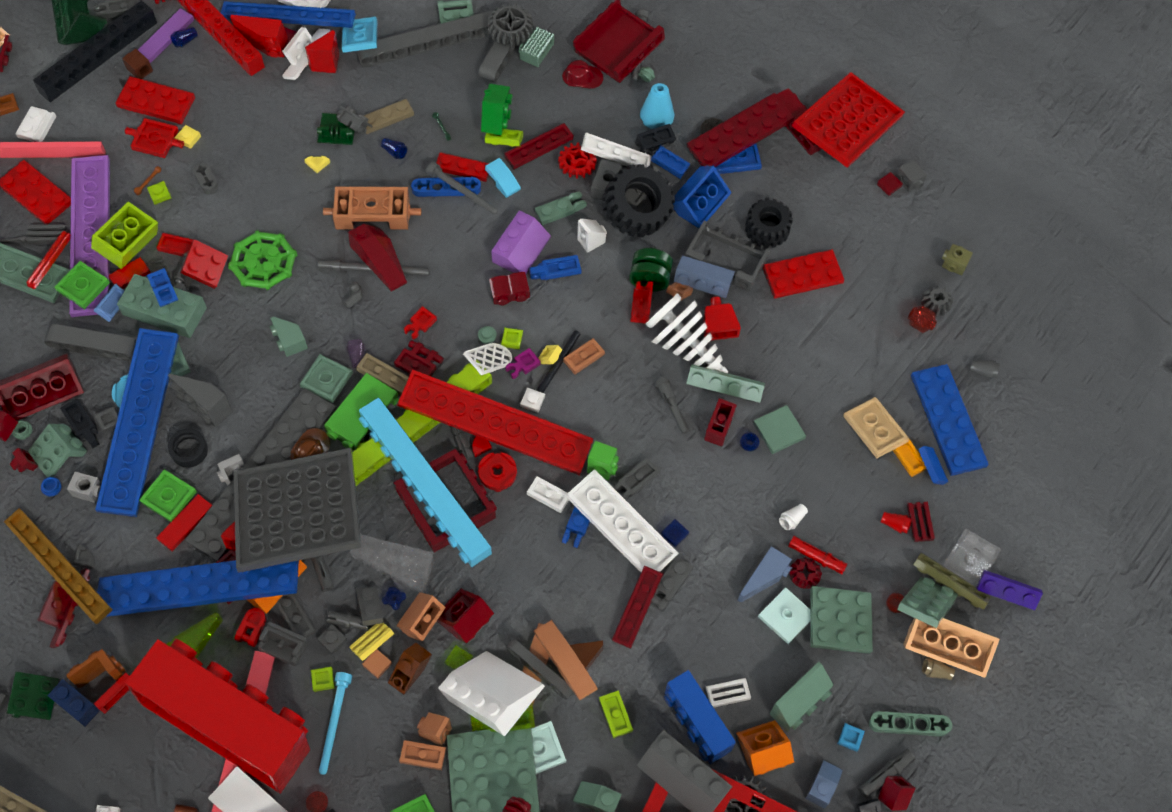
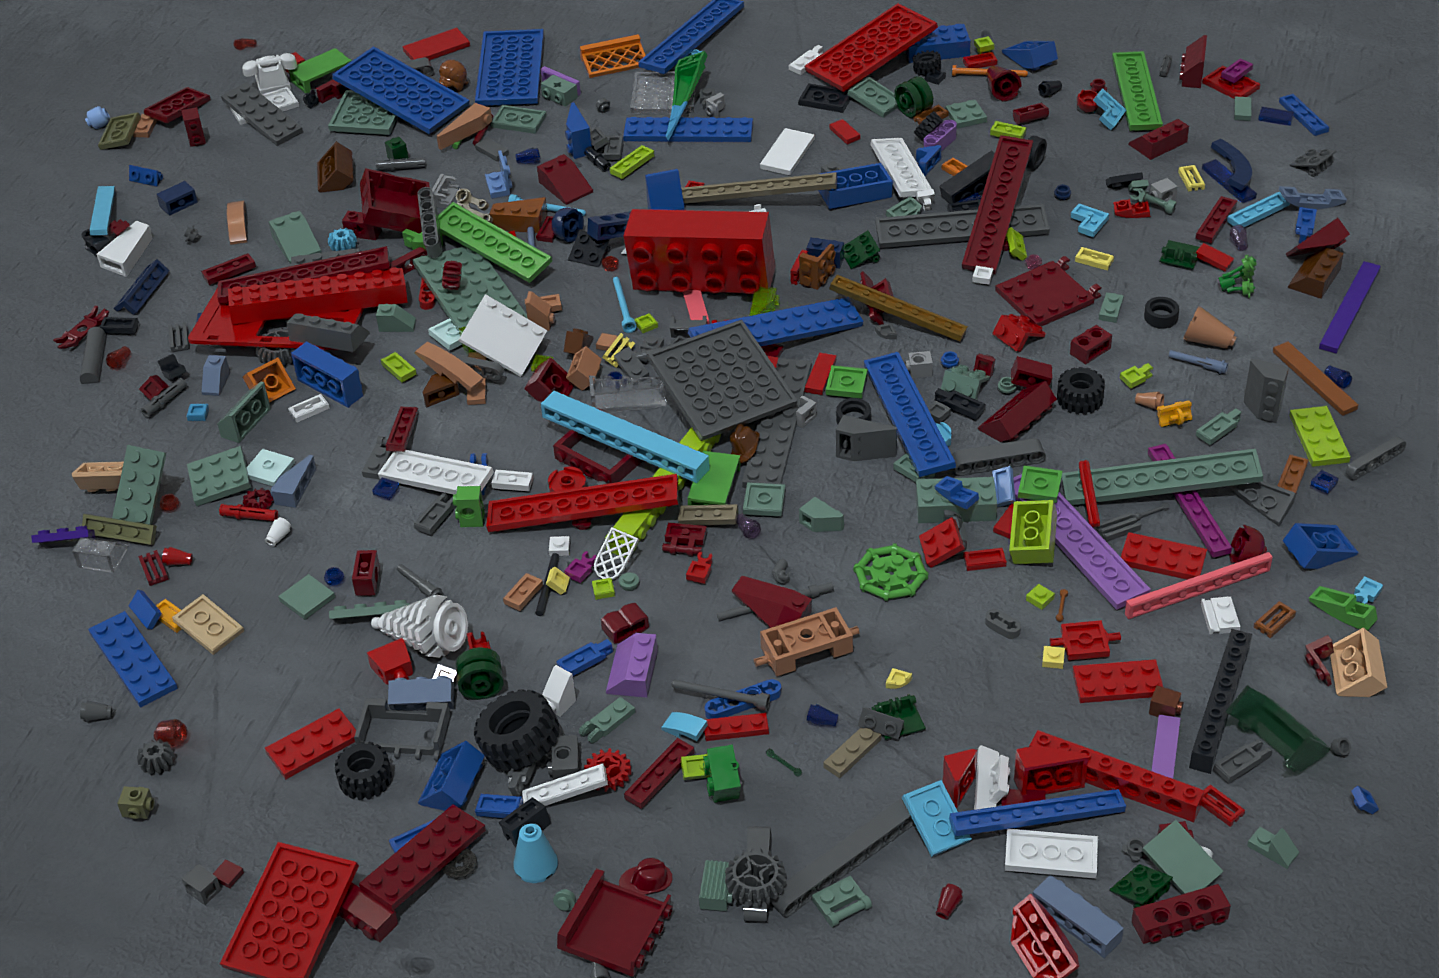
camera: 165 degrees right, 20 degrees down
clear blue cone [170,27,198,48] -> none
sand green beam [869,711,952,736] -> none

